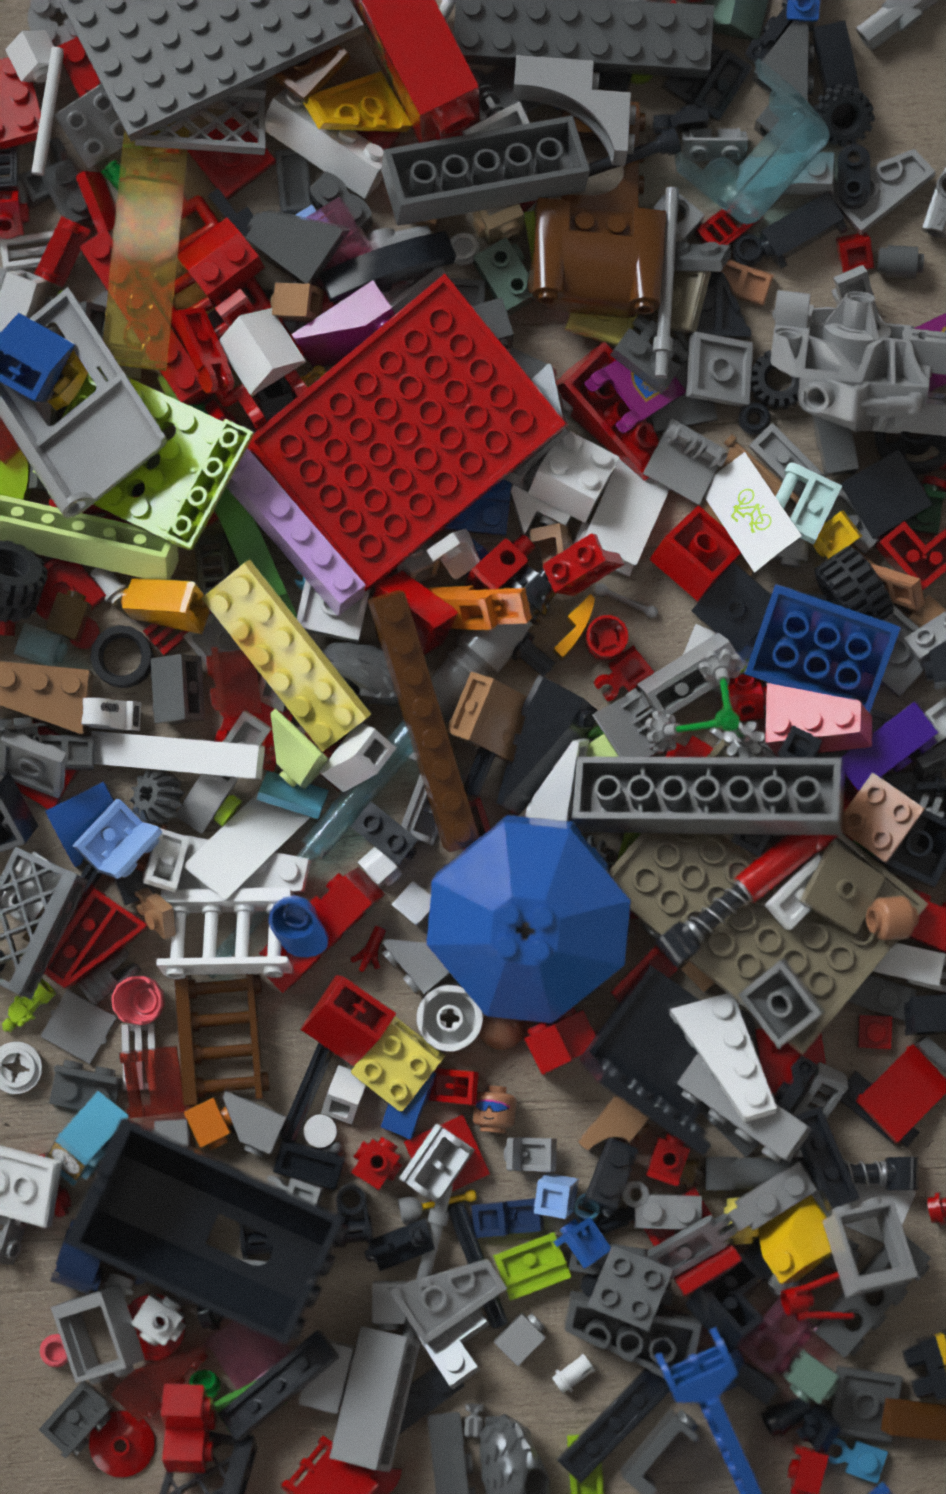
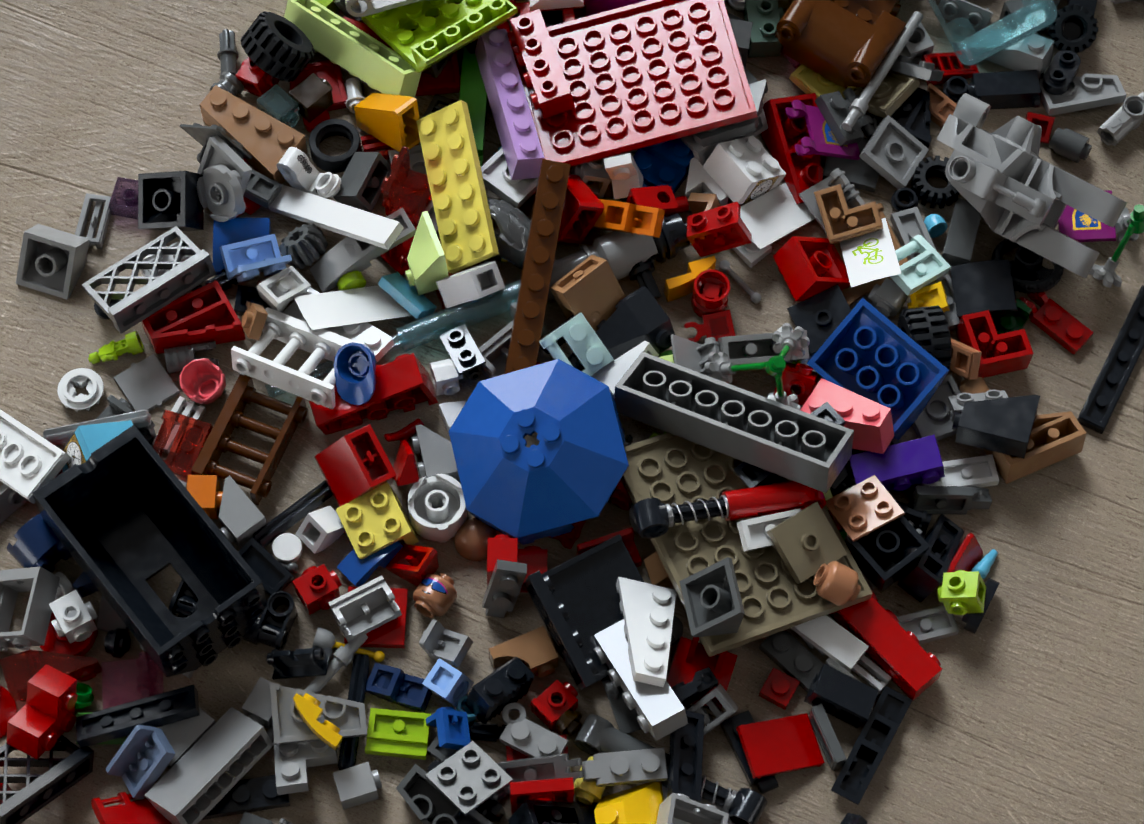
camera: 20 degrees right, 20 degrees down
none -> light grey axle [43,409,151,445]
none -> sand blue bracket [105,725,176,799]
none -> light grey plate [197,165,246,222]
none -> yellow slope [293,693,343,751]
none -> white plate [315,172,341,198]
none -> red slope [393,440,419,486]
none -> dark grey hinge [482,559,527,618]
none -> brick [507,9,575,119]
none -> light aqua plate [539,312,614,376]
none -> medium nougat brick [814,184,883,245]
none -> medium azure hinge [924,214,948,238]

